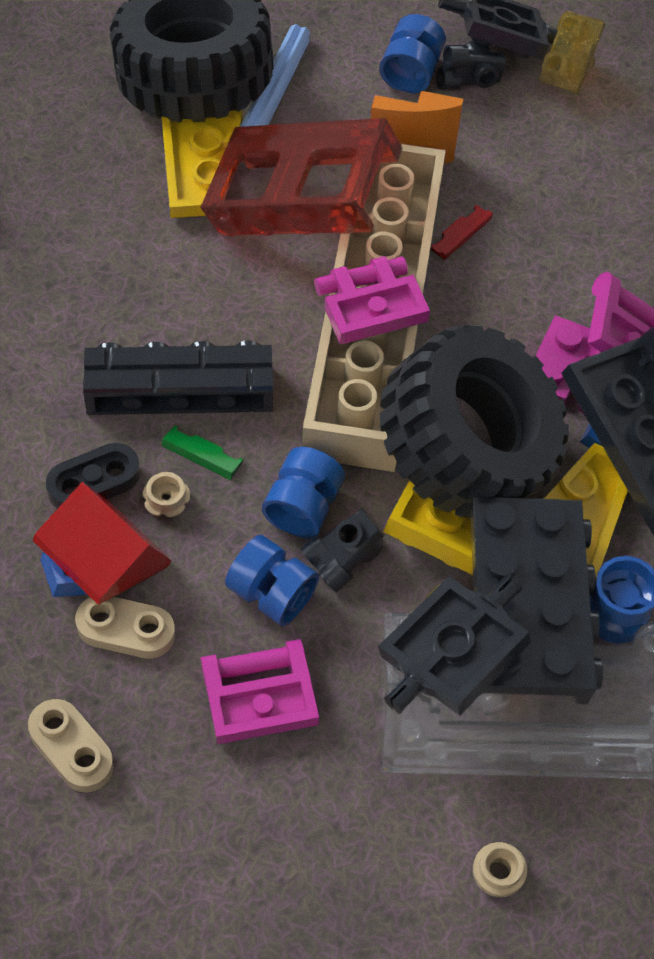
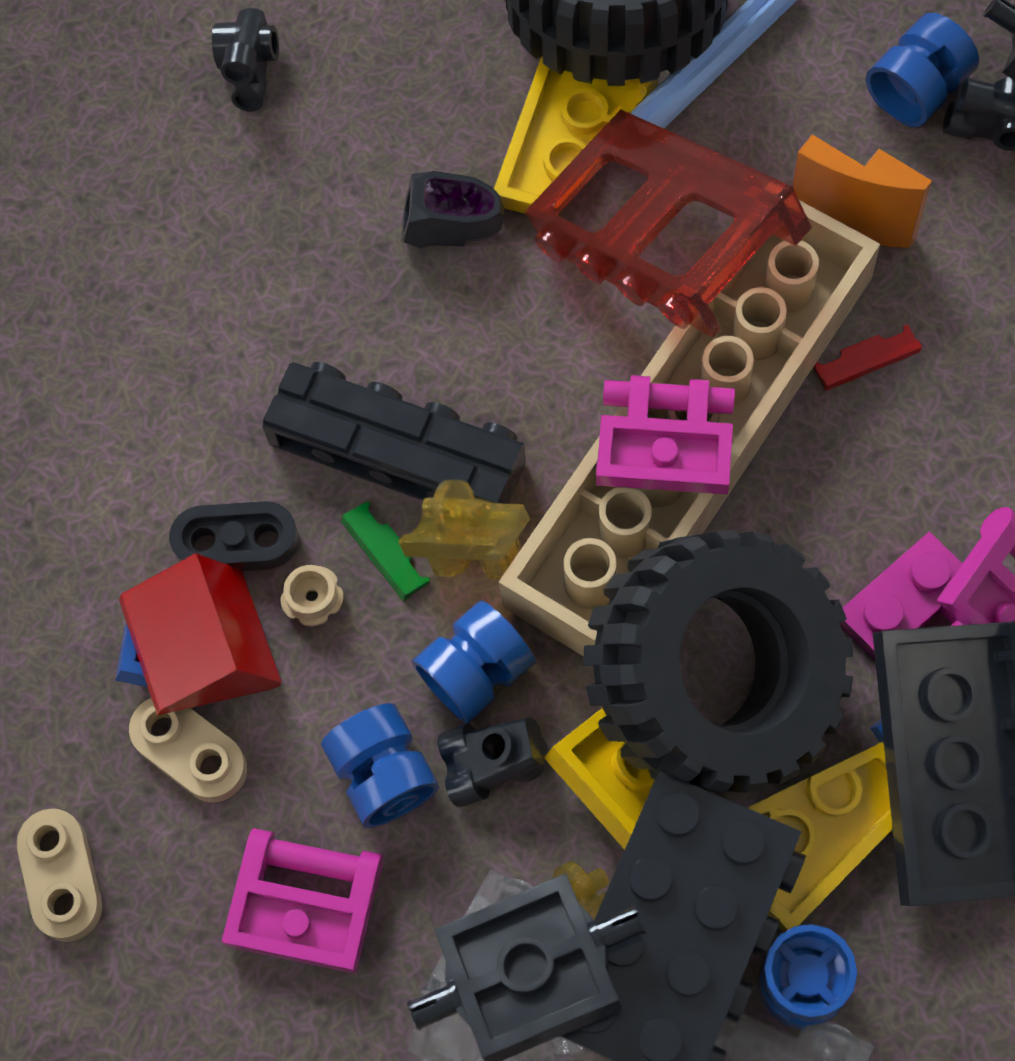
camera: 35 degrees right, 10 degrees up
none -> clear yellow hips [398,479,530,579]
none -> black rock [401,171,504,248]

